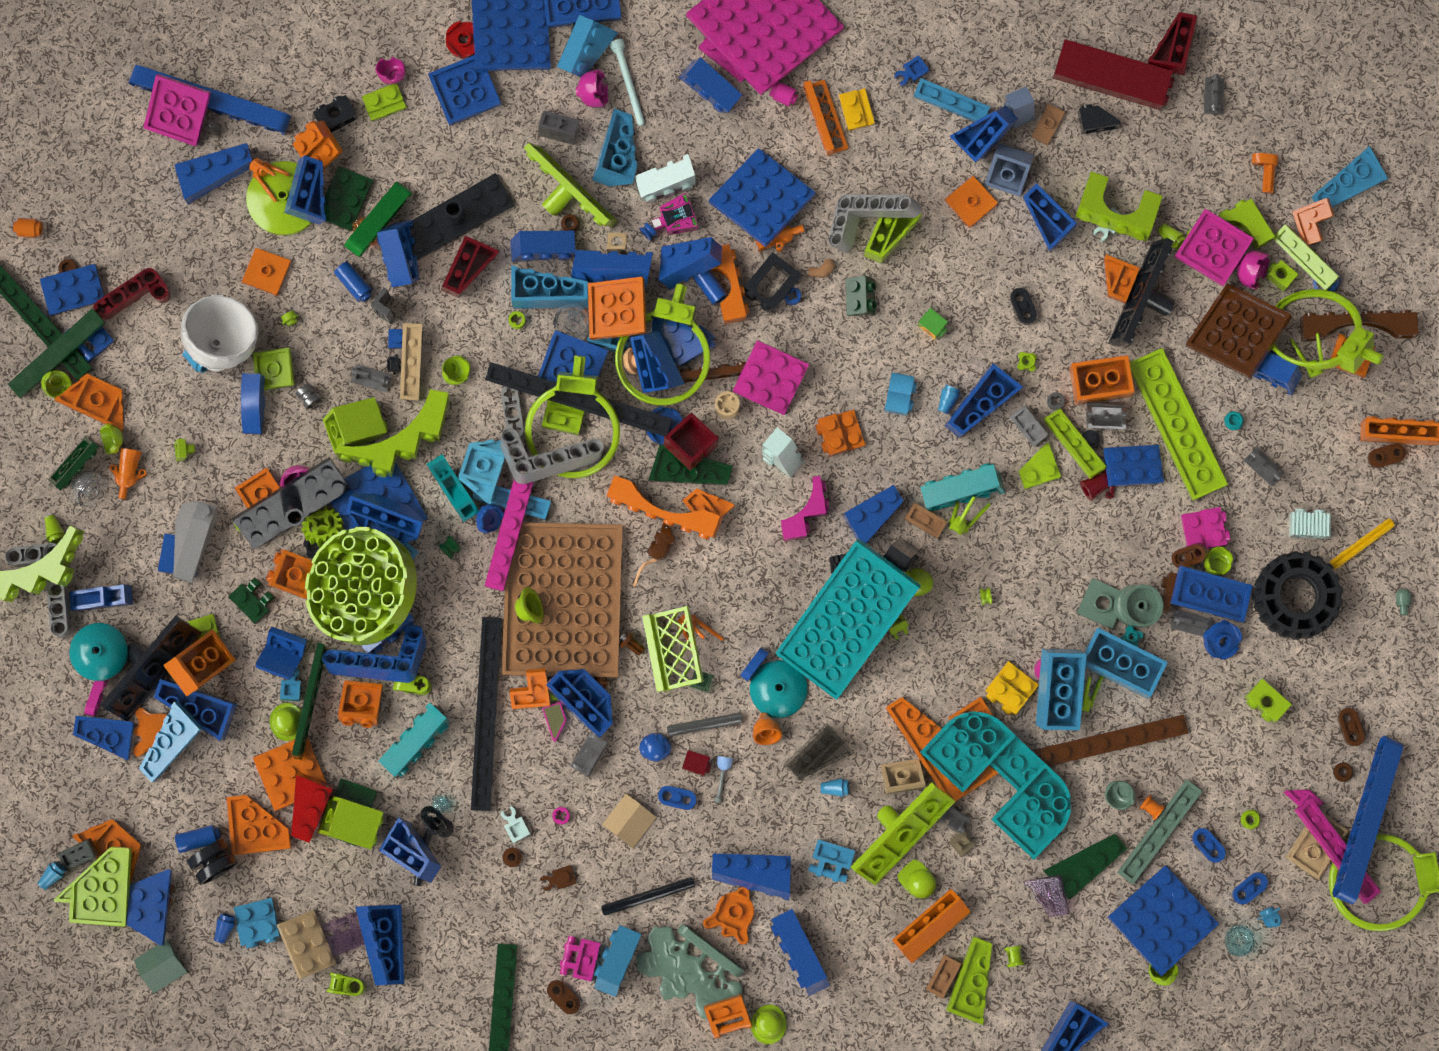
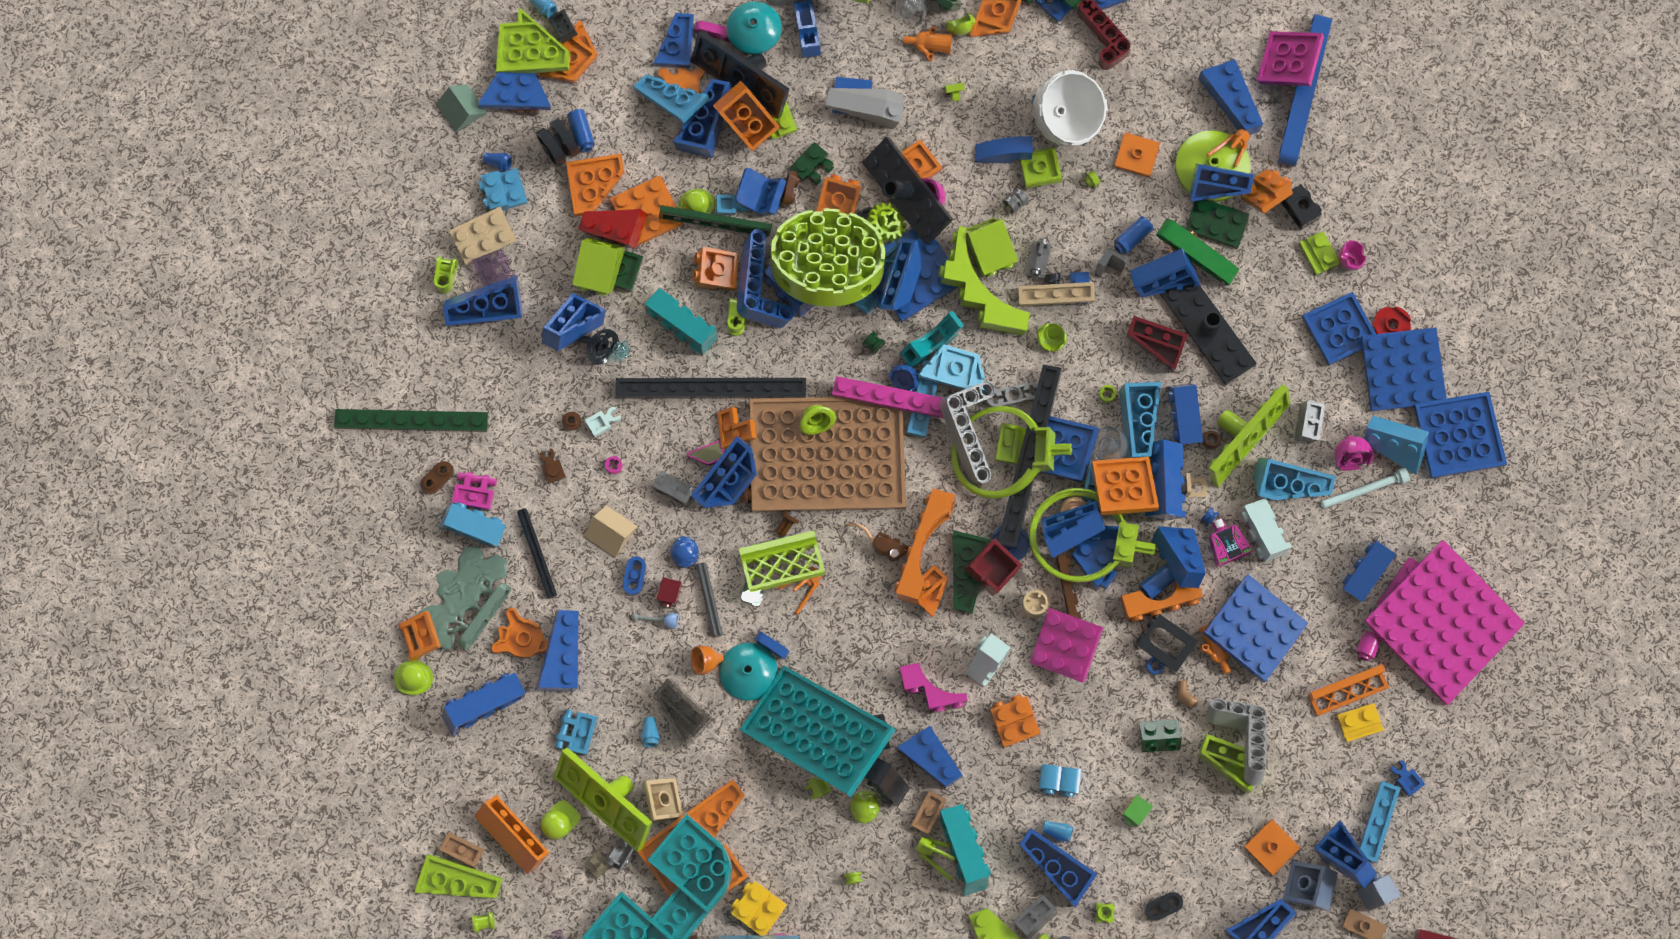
camera: 85 degrees right, 5 degrees down
none -> reddish brown plate [780,170,800,207]

